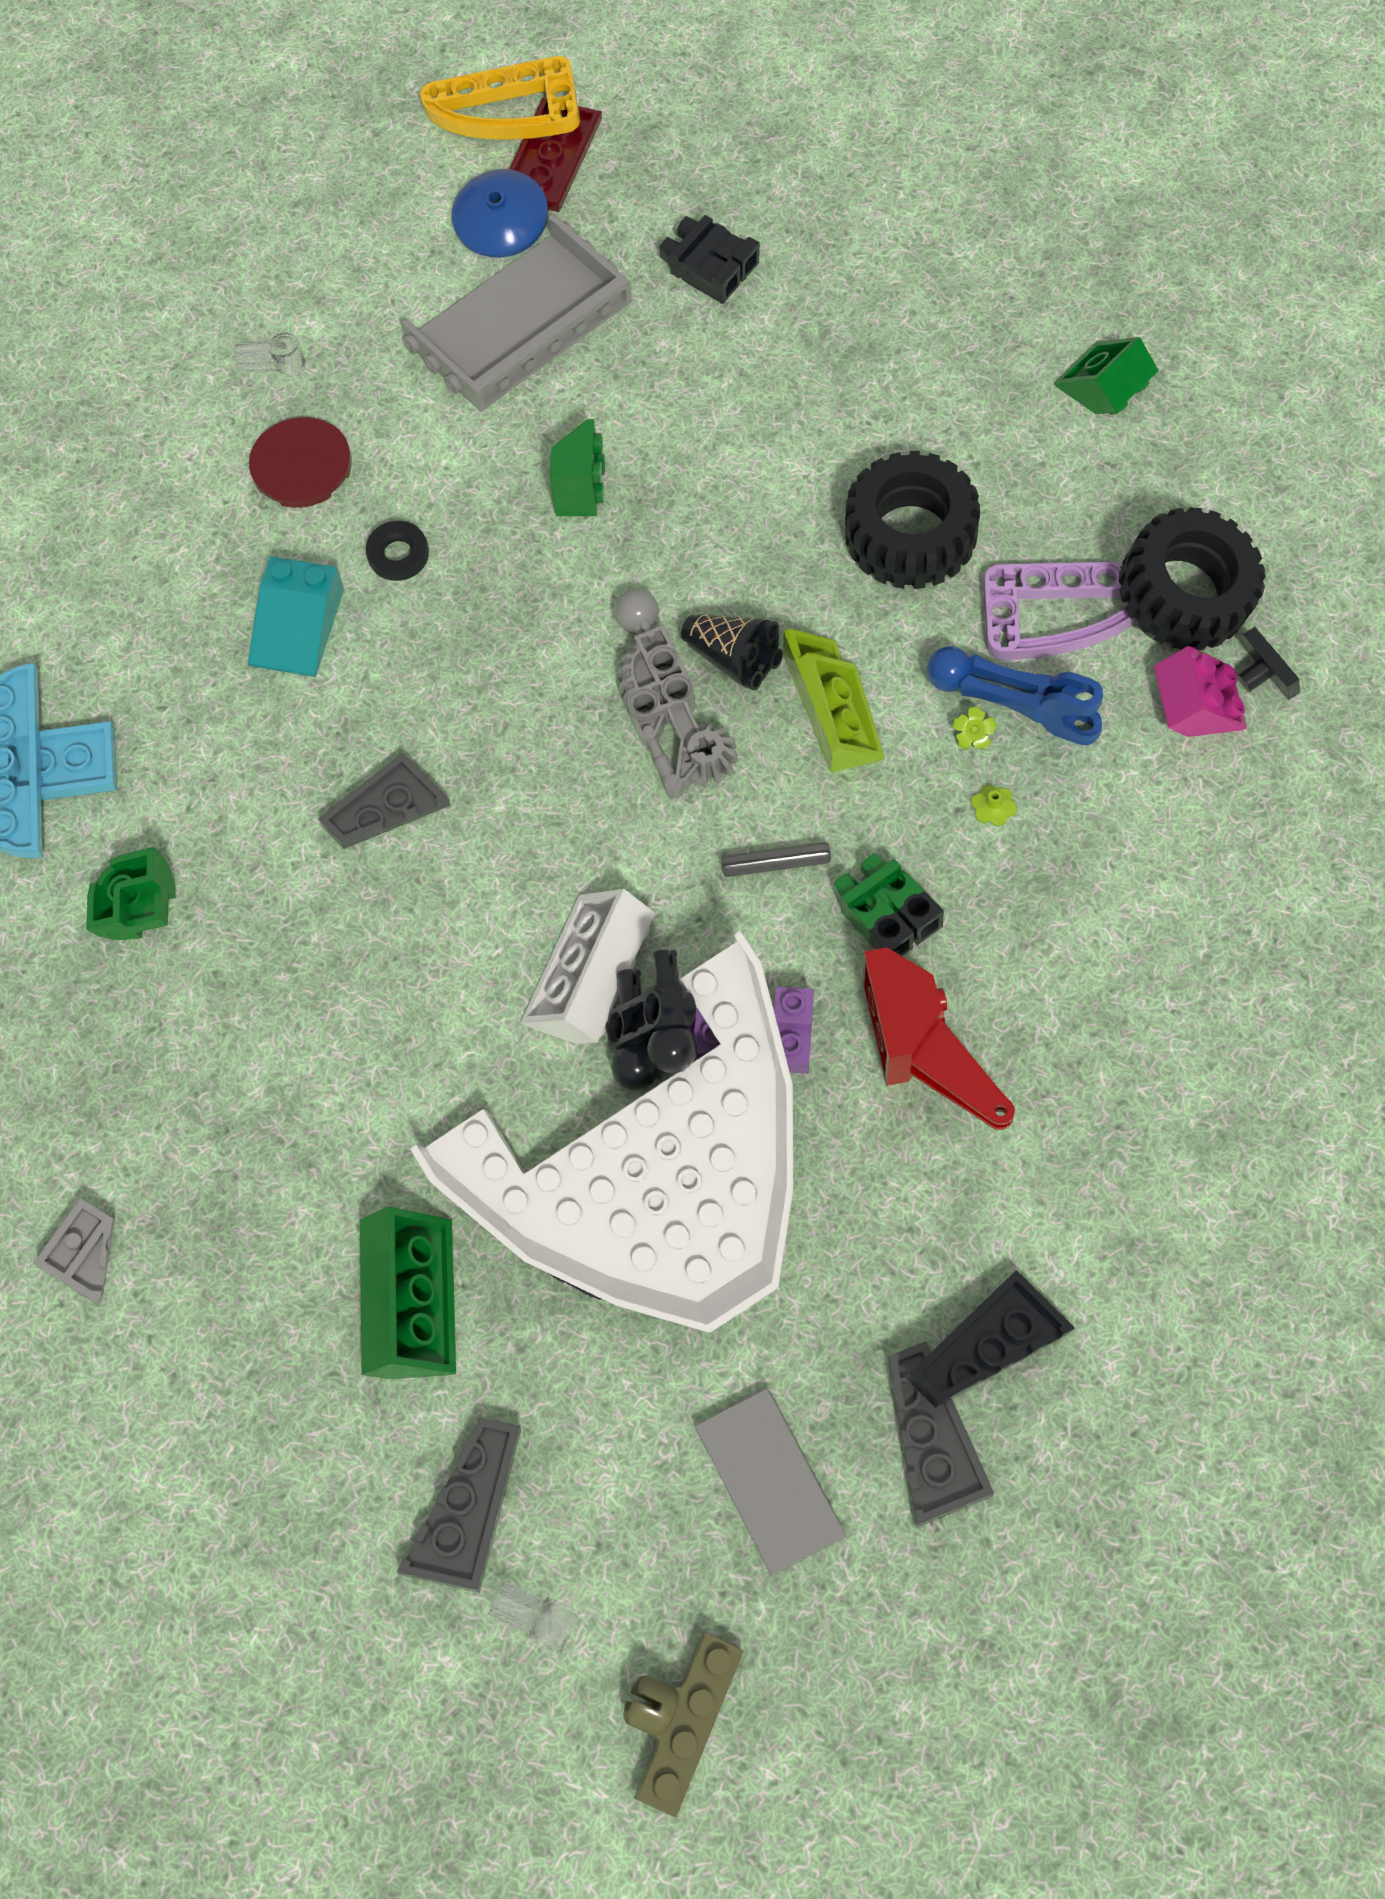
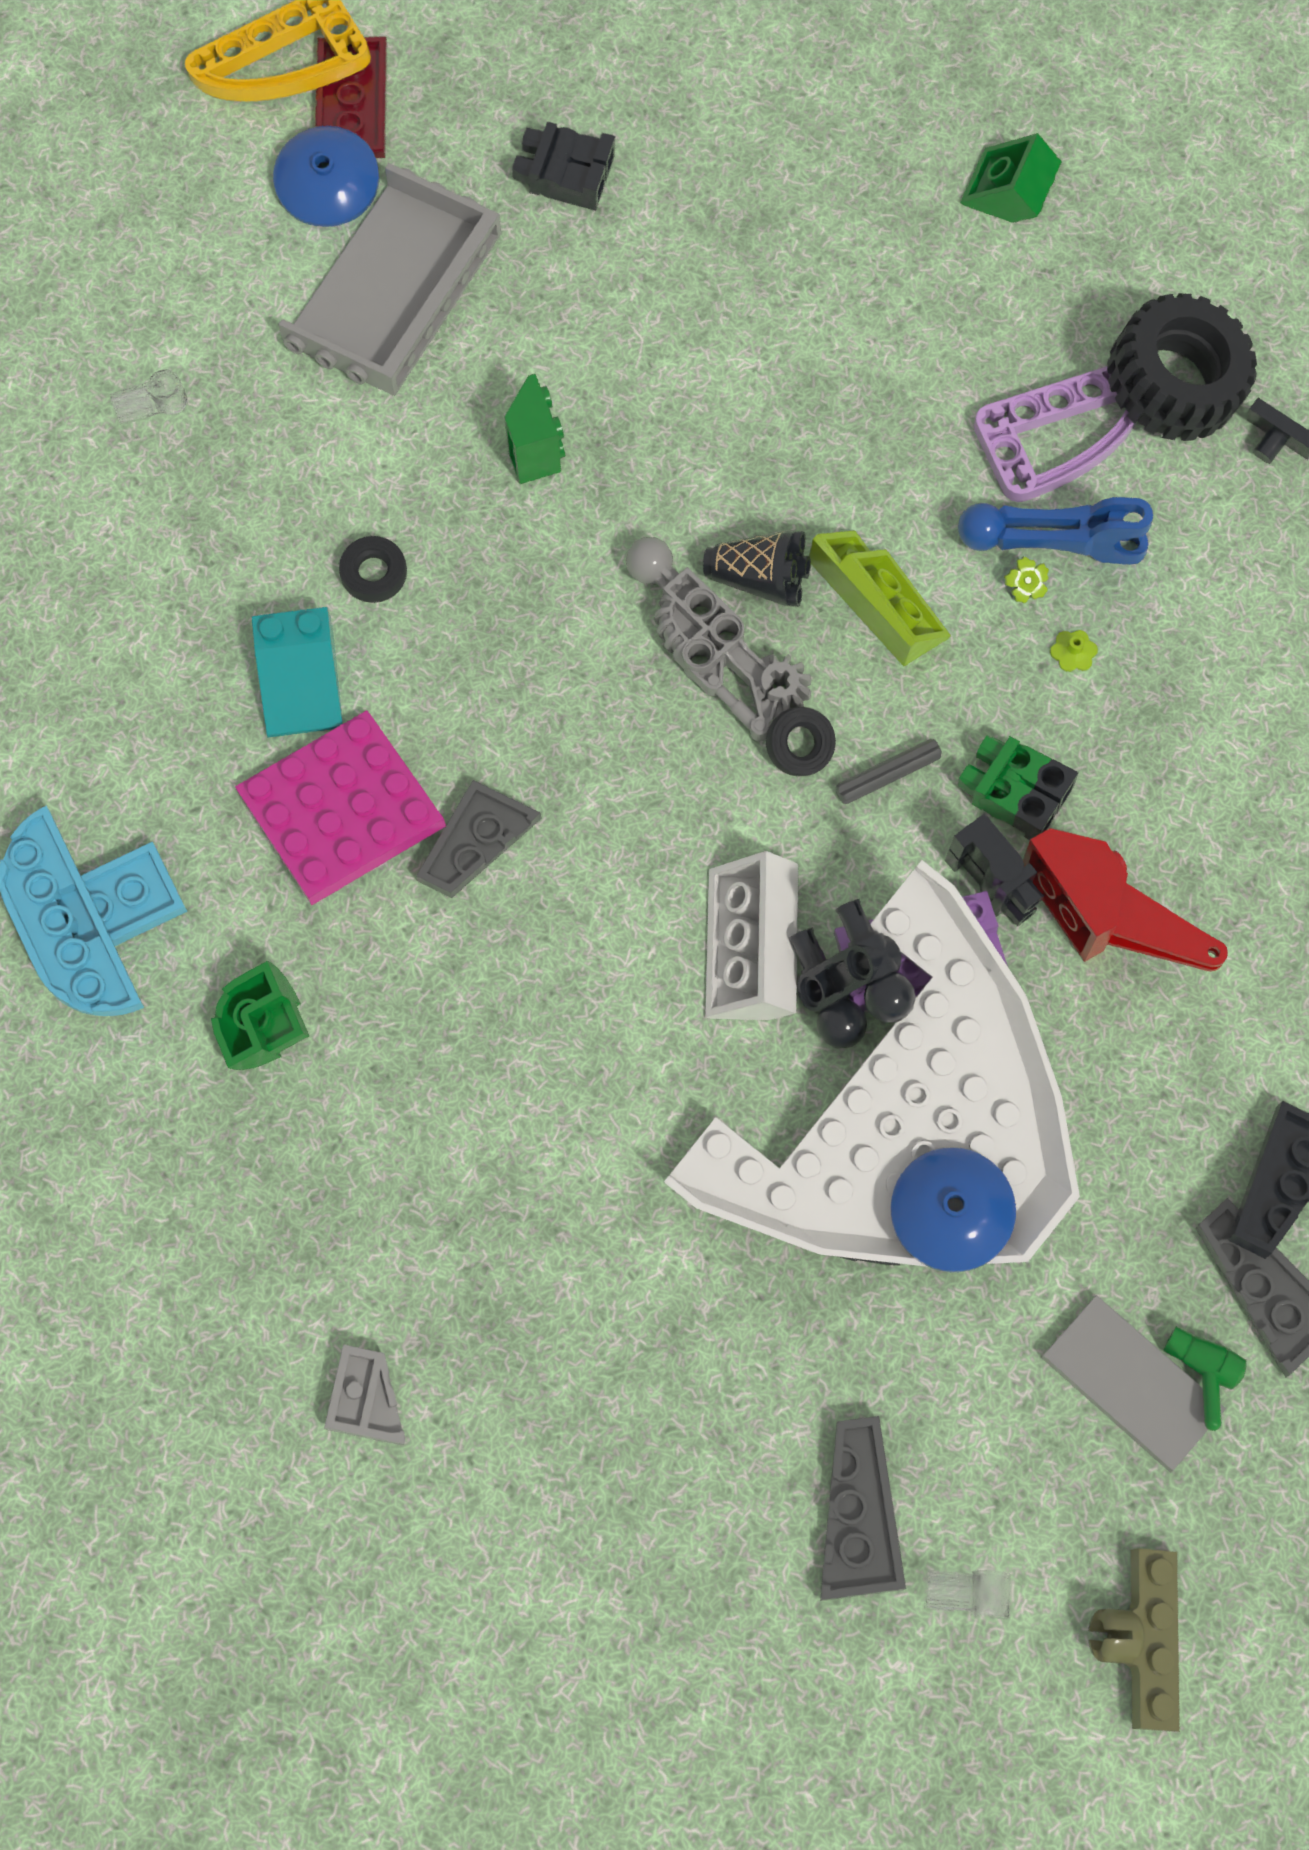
camera: 25 degrees left, 5 degrees up
dark red tile [249,417,352,508] -> none
green slope [360,1206,456,1380] -> none
black tyre [845,451,980,589] -> none
dark pink slope [1154,646,1247,737] -> none
none -> dark pink plate [235,710,446,905]
none -> black tyre [766,707,836,776]
none -> blue dish [891,1148,1016,1272]
none -> black hips [945,813,1044,927]
none -> green piece [1163,1326,1247,1431]

